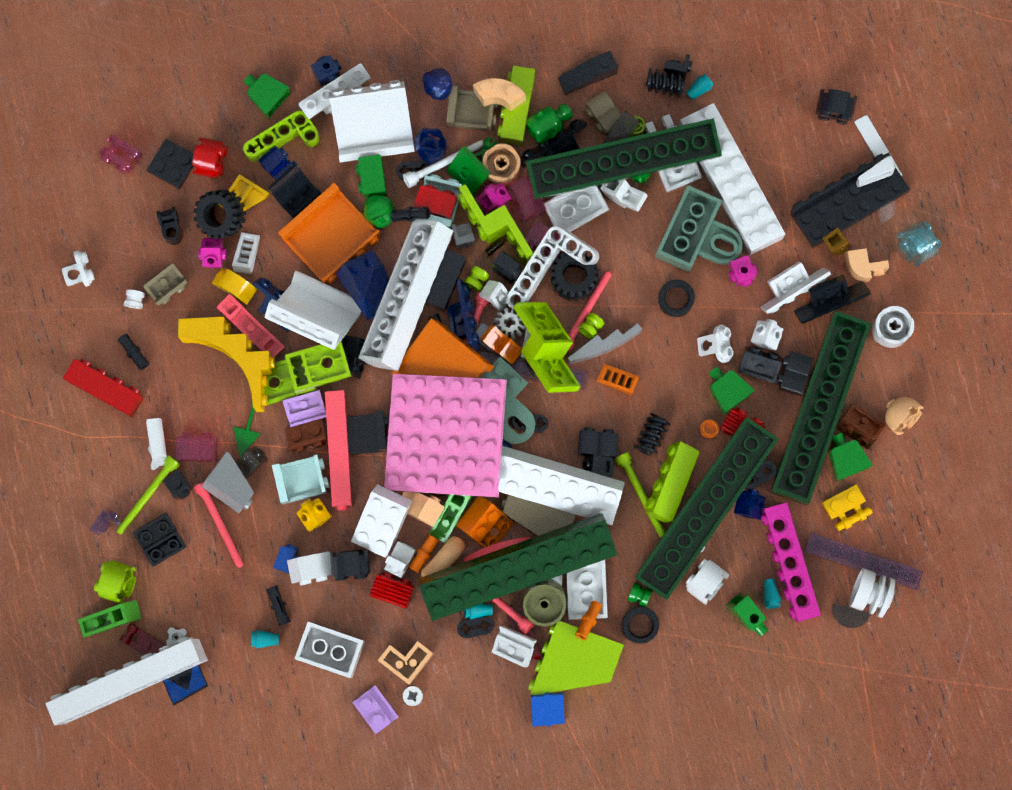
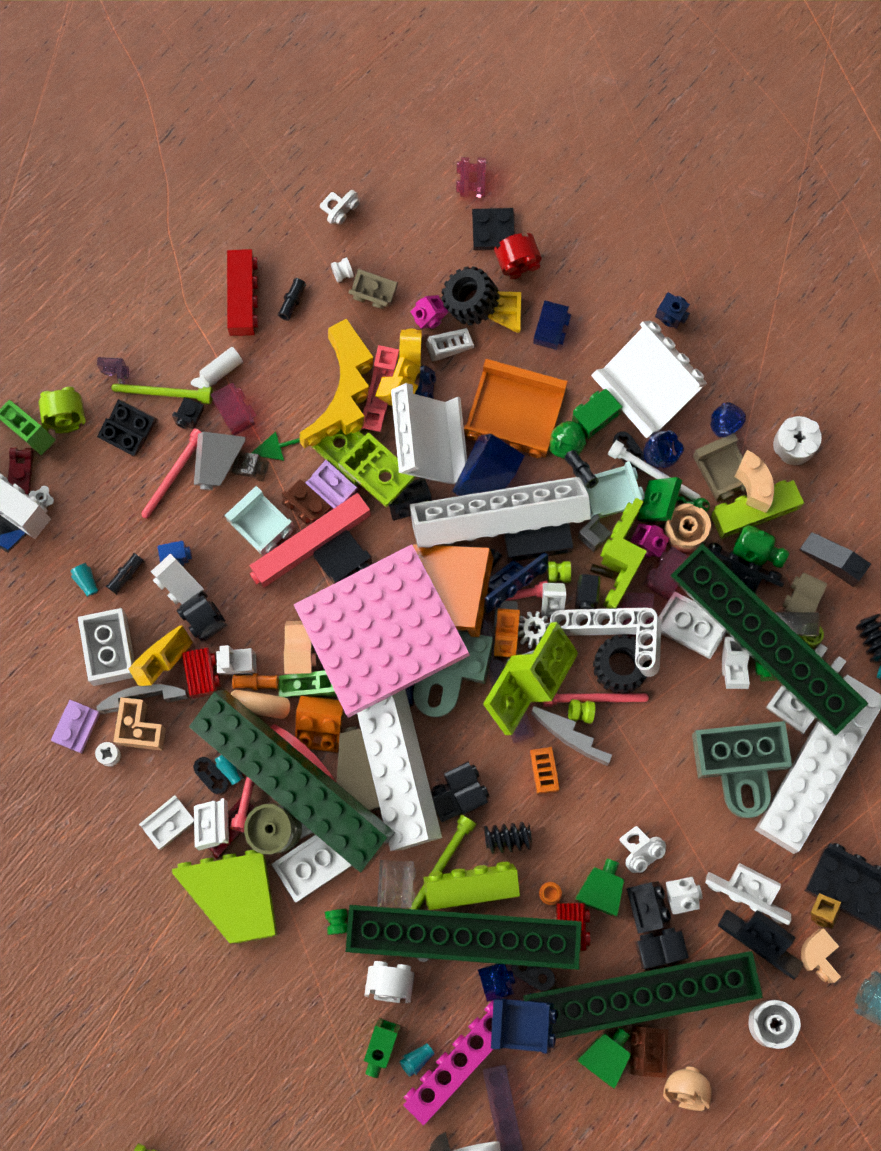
camera: 55 degrees right, 5 degrees down
black piece [156,206,182,245] -> none
lime beam [243,111,320,162] -> none
green torso [244,73,291,119] -> none
black bracket [268,164,322,219] -> none
yellow brick [296,498,332,532] -> none
white bracket [299,64,371,119] -> none
white brick [351,485,412,558] -> none
red brick [414,184,457,219] -> none
black beam [512,414,548,433] -> none
blue piece [531,692,565,727] -> none
orange pin [575,601,602,640] -> none
black tyre [622,606,659,644] -> none
black tyre [658,279,695,317] -> none
dark pink brick [728,255,758,287] -> none
yellow plate [822,484,873,531] -> none
none -> light grey slope [96,684,189,715]
none -> yellow slope [128,625,193,686]
none -> white plate [139,795,194,850]
none -> yellow brick [375,357,420,406]
none -> clear bracket [377,860,416,908]
none -> dark blue panel [491,998,557,1054]
none -> white brick [773,416,821,465]

